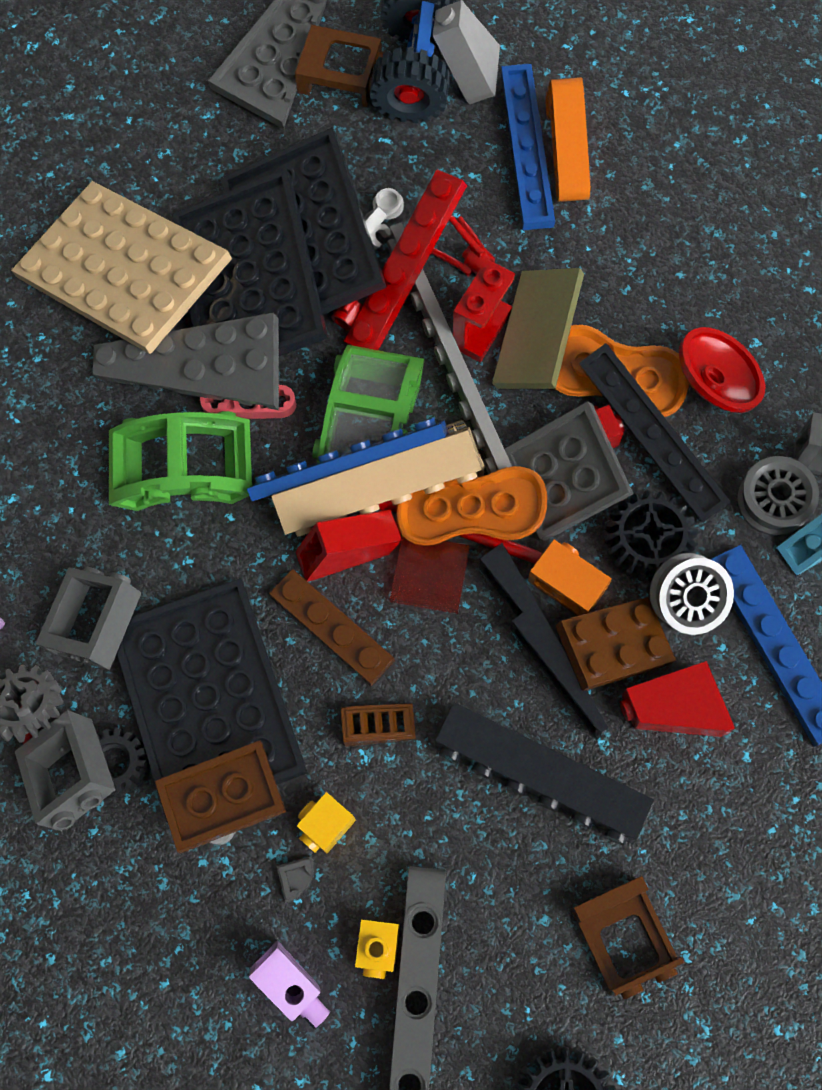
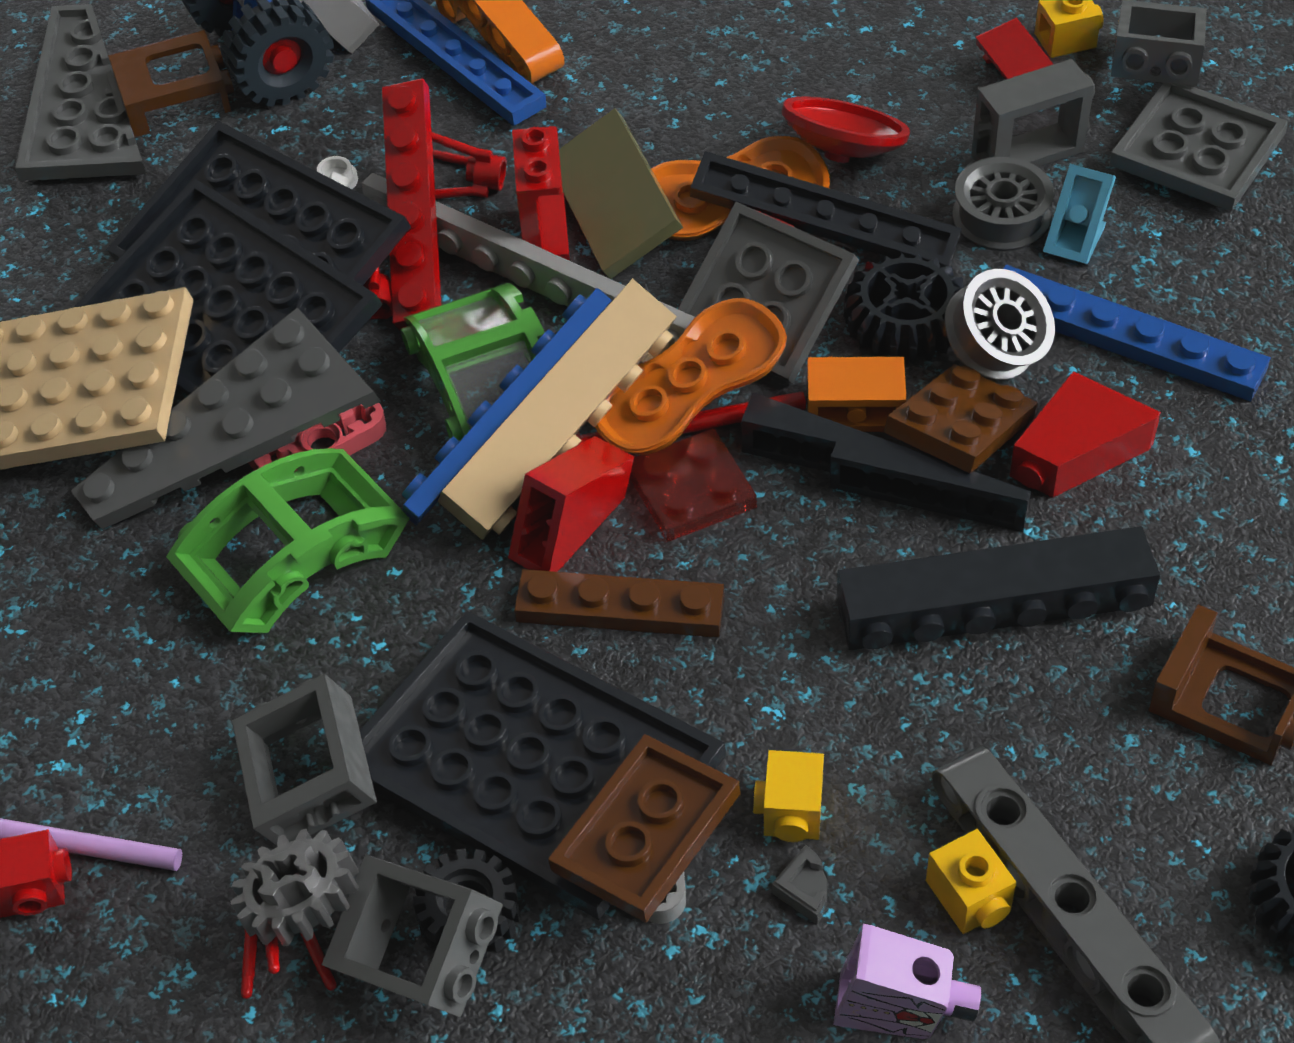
camera: 35 degrees left, 20 degrees down
reddish brown slope [341,703,416,747] -> none

